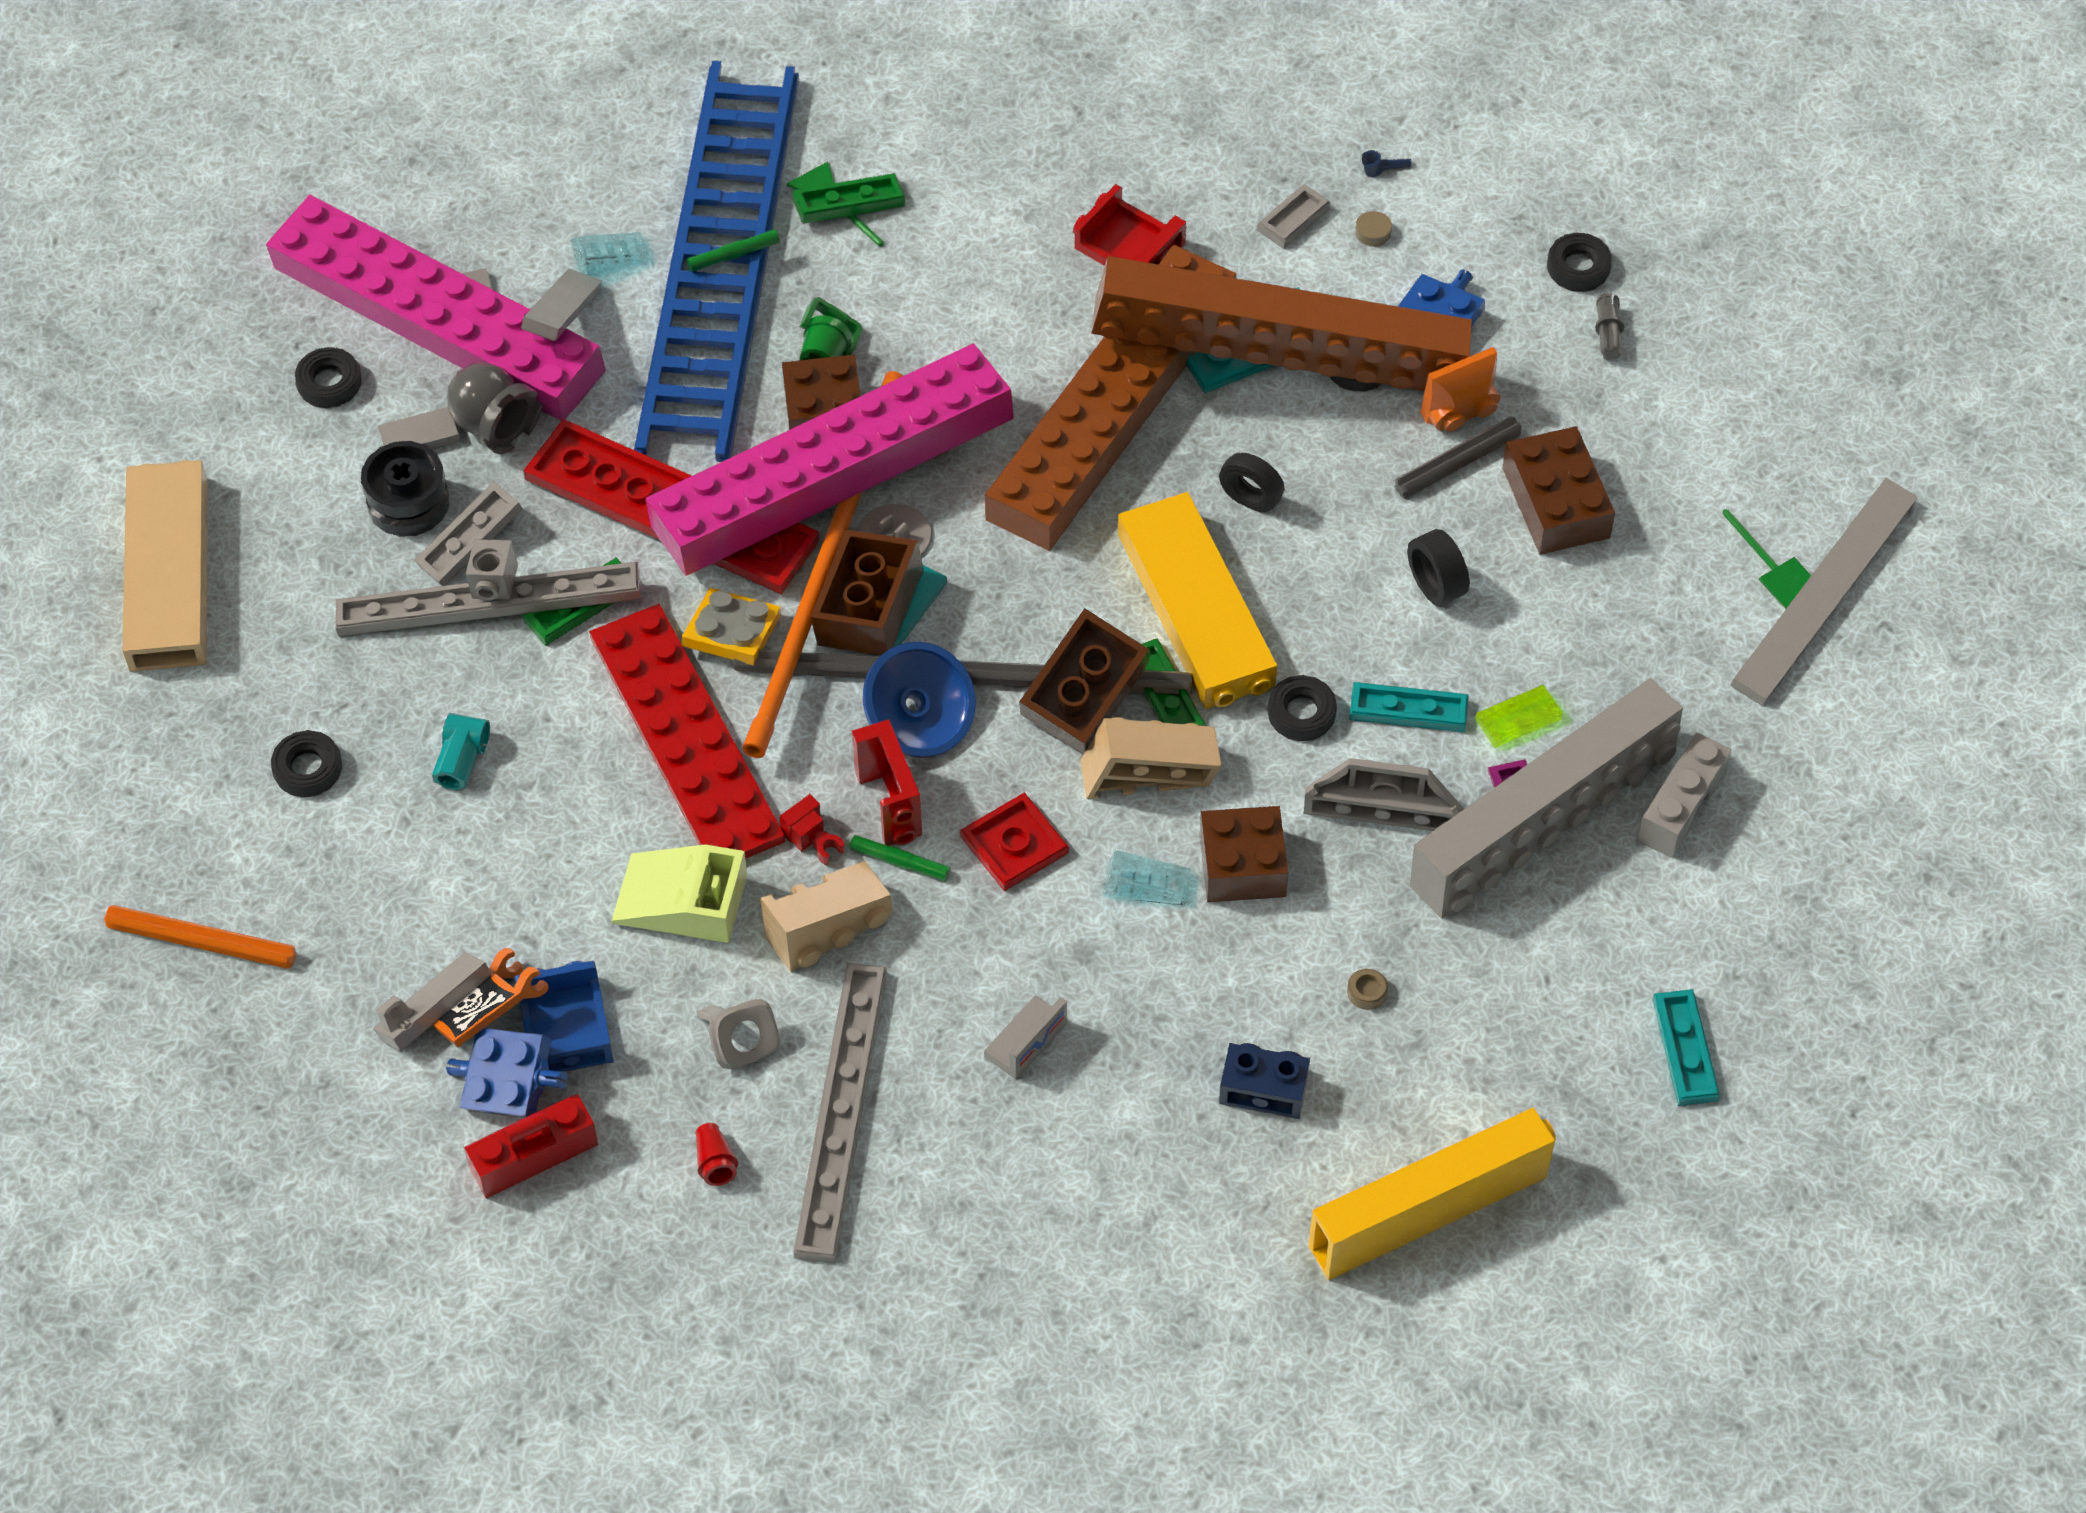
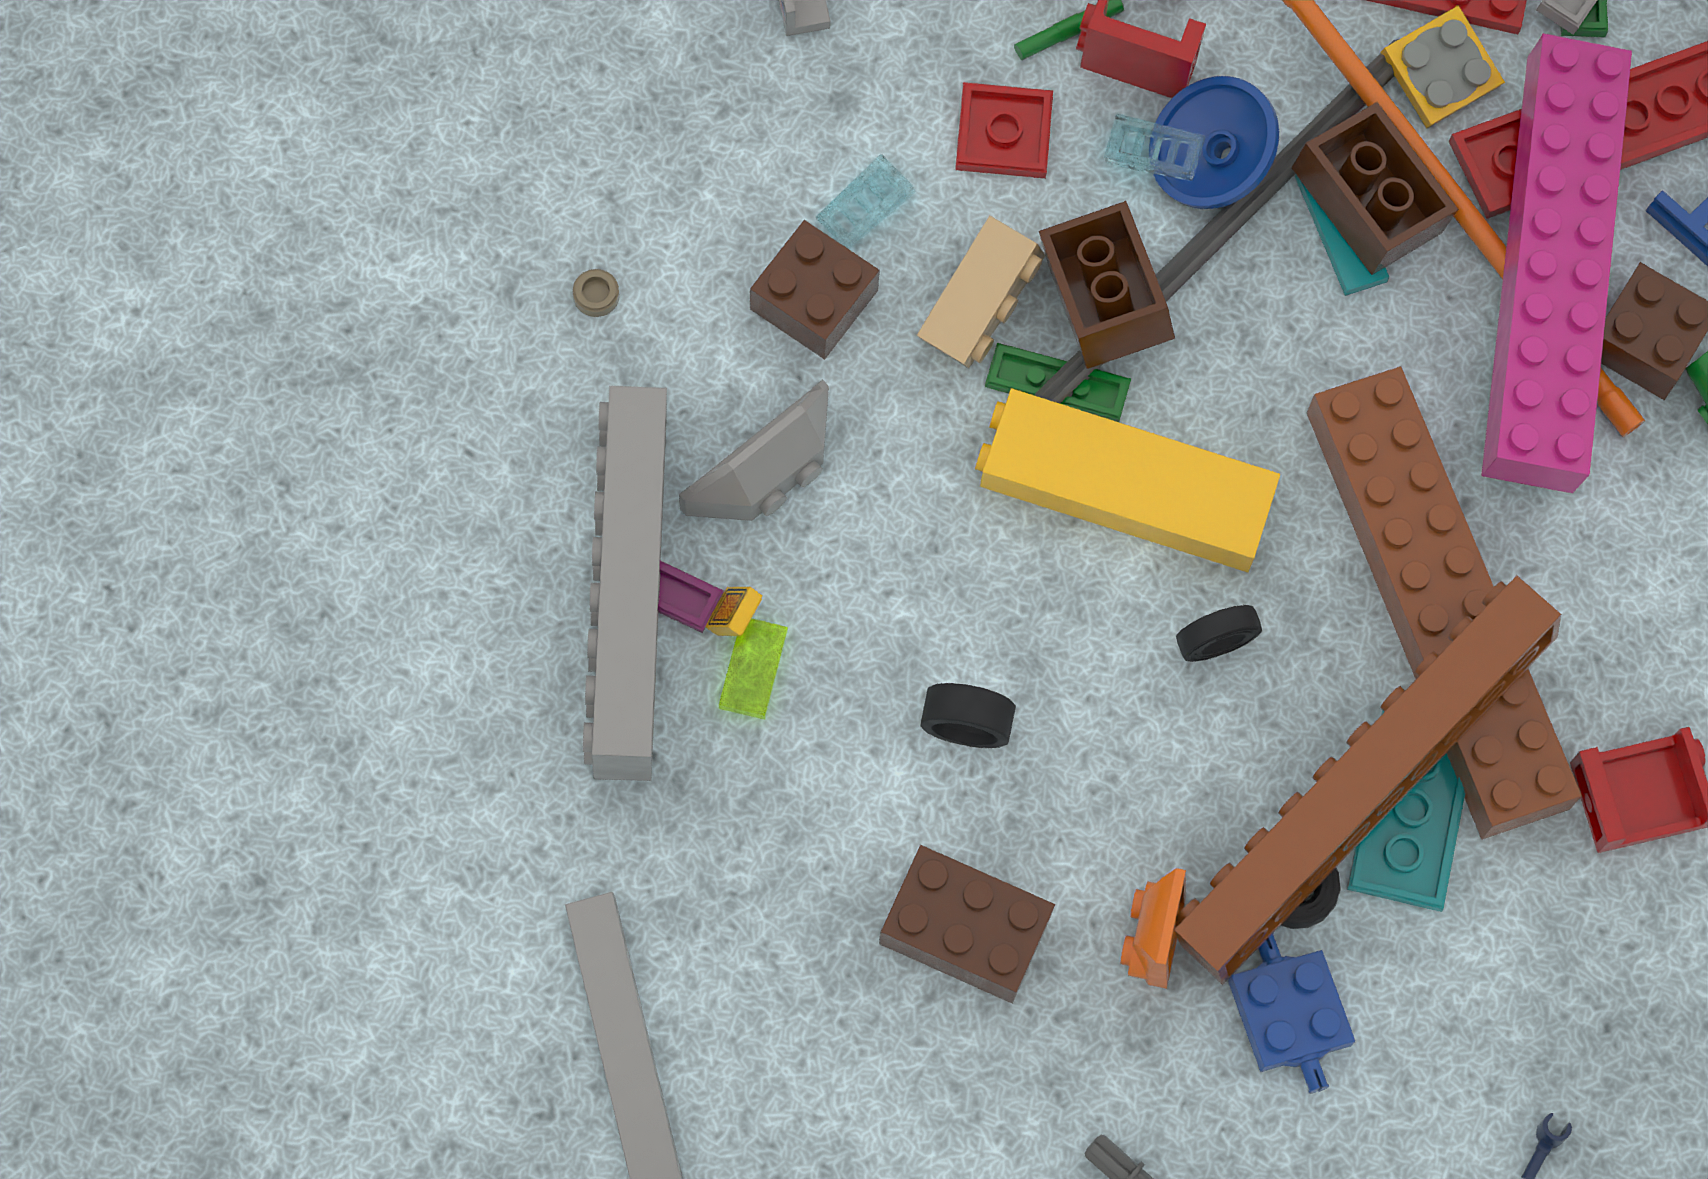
camera: 125 degrees right, 15 degrees up
light grey piece [858,504,932,556] -> none
dark blue brick [1219,1043,1310,1119] -> none
light grey tile [1257,184,1331,249] -> none
black tyre [1267,675,1337,741] -> none
yellow brick [1308,1107,1556,1280] -> none
teal tile [1349,682,1469,732] -> none
dark tan tile [1355,211,1392,247] -> none
dark grey axle [1395,417,1522,498] -> none
light grey arch [1637,732,1731,858] -> none
teal tile [1652,989,1720,1106] -> none
green piece [1722,509,1811,609] -> none
none -> yellow tile [705,587,763,636]
none -> clear light blue slope [1104,113,1205,181]

